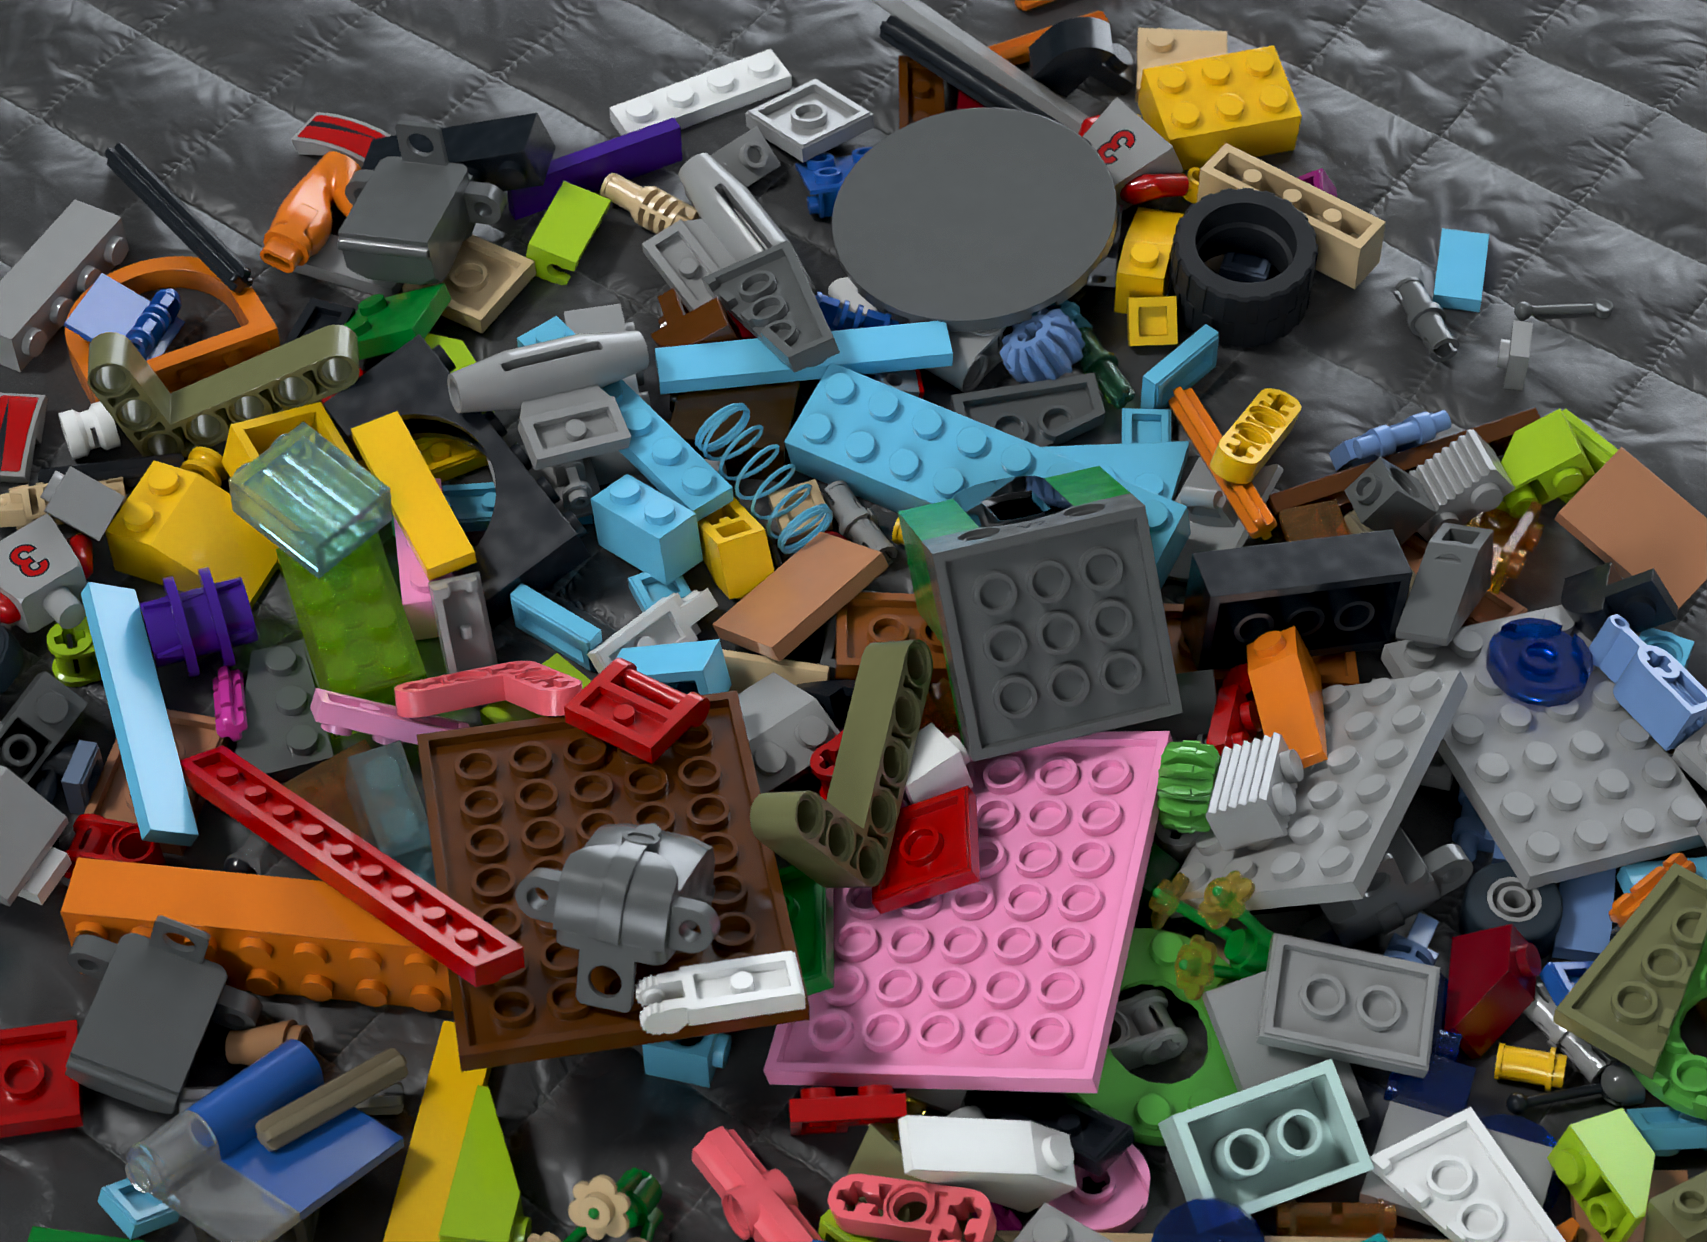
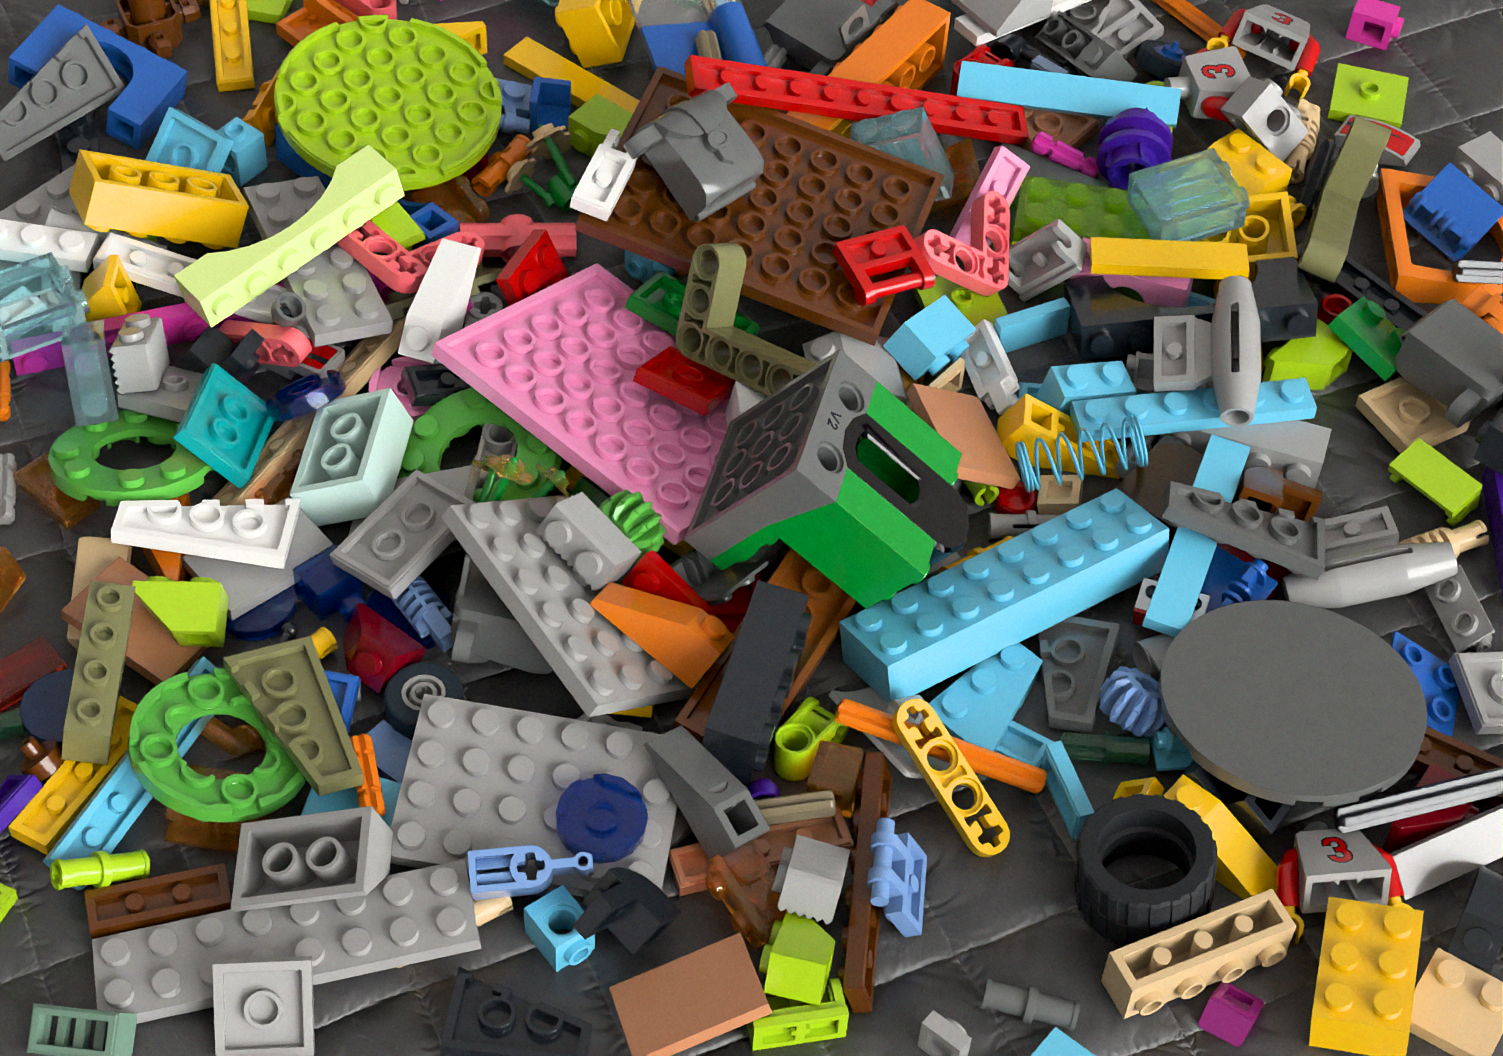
camera: 115 degrees right, 0 degrees up
dark grey brick [1344,457,1436,546] -> none

